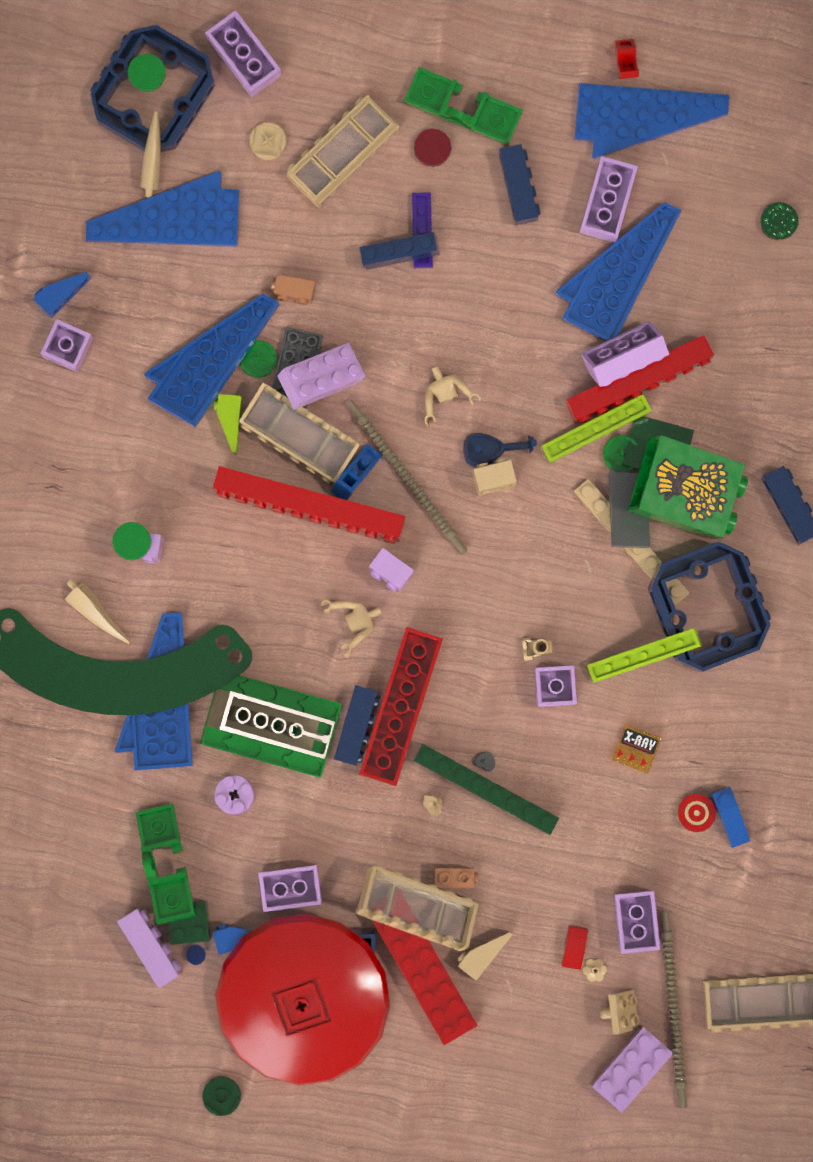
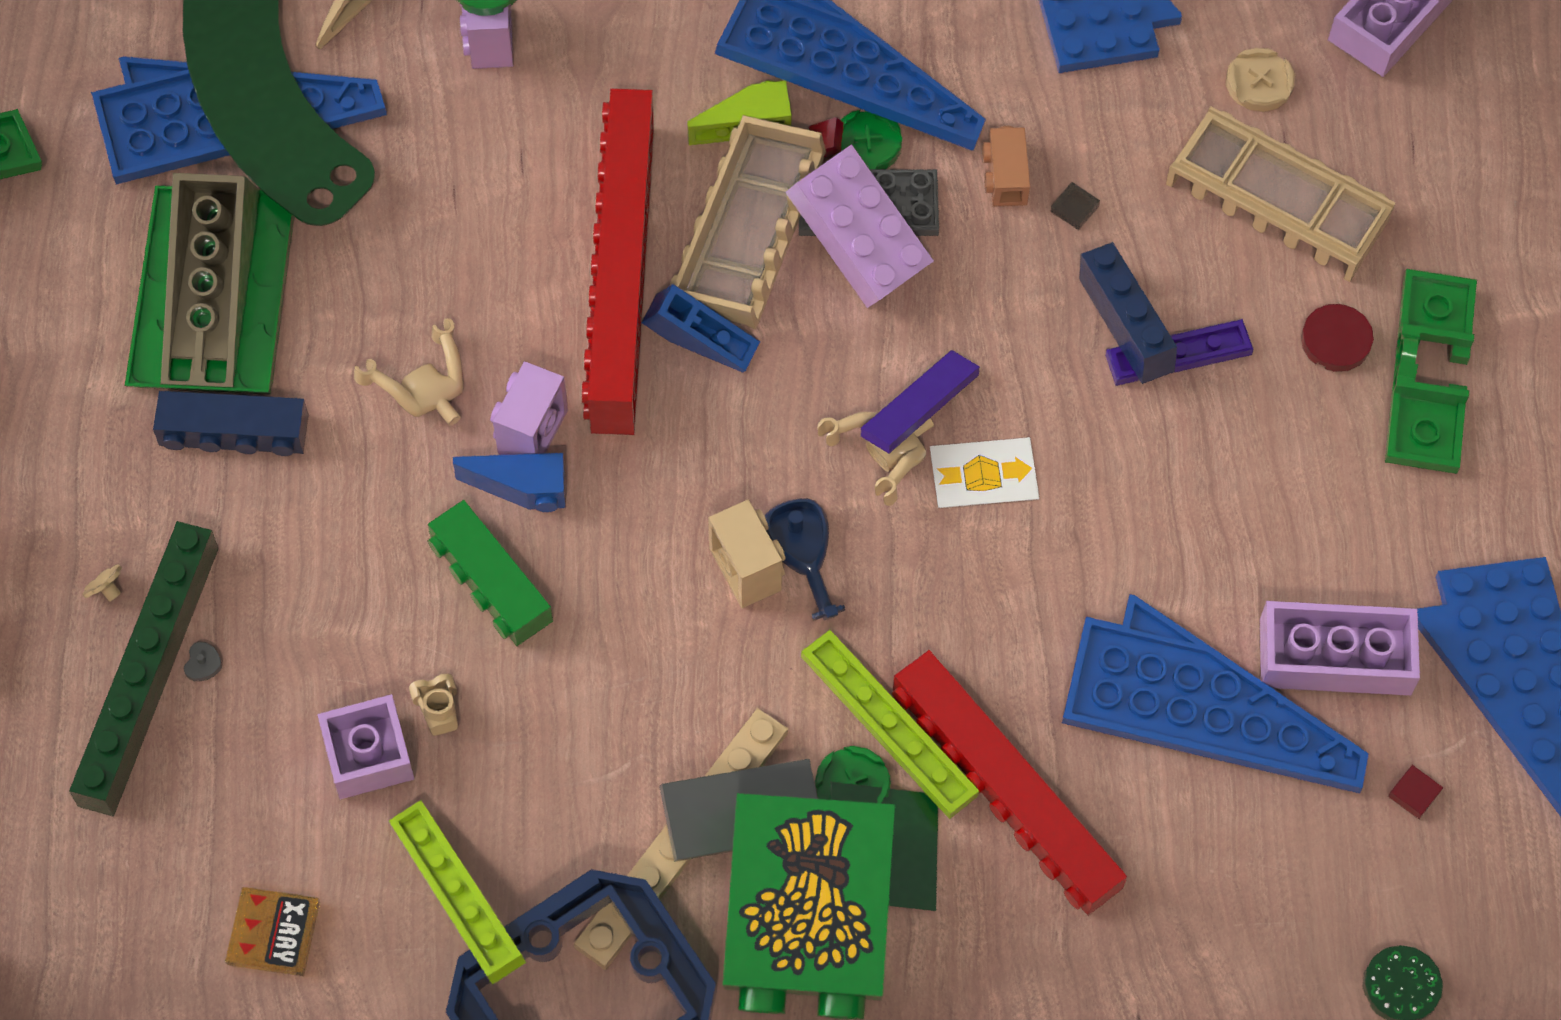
camera: 75 degrees right, 20 degrees down
lavender brick [215,775,256,815] -> none
dark tan hose [346,400,467,555] -> none
red brick [359,627,443,786] -> none
dark blue brick [499,144,541,226] -> none
lavender brick [581,321,669,387] -> none
none -> green brick [427,500,553,646]
none -> blue slope [453,453,566,512]
none -> dark red tile [809,117,844,157]
none -> dark purple tile [861,350,980,454]
none -> white sticker [930,437,1039,508]
none -> clear smoke tile [1050,182,1100,230]
none -> dark red tile [1388,765,1444,819]

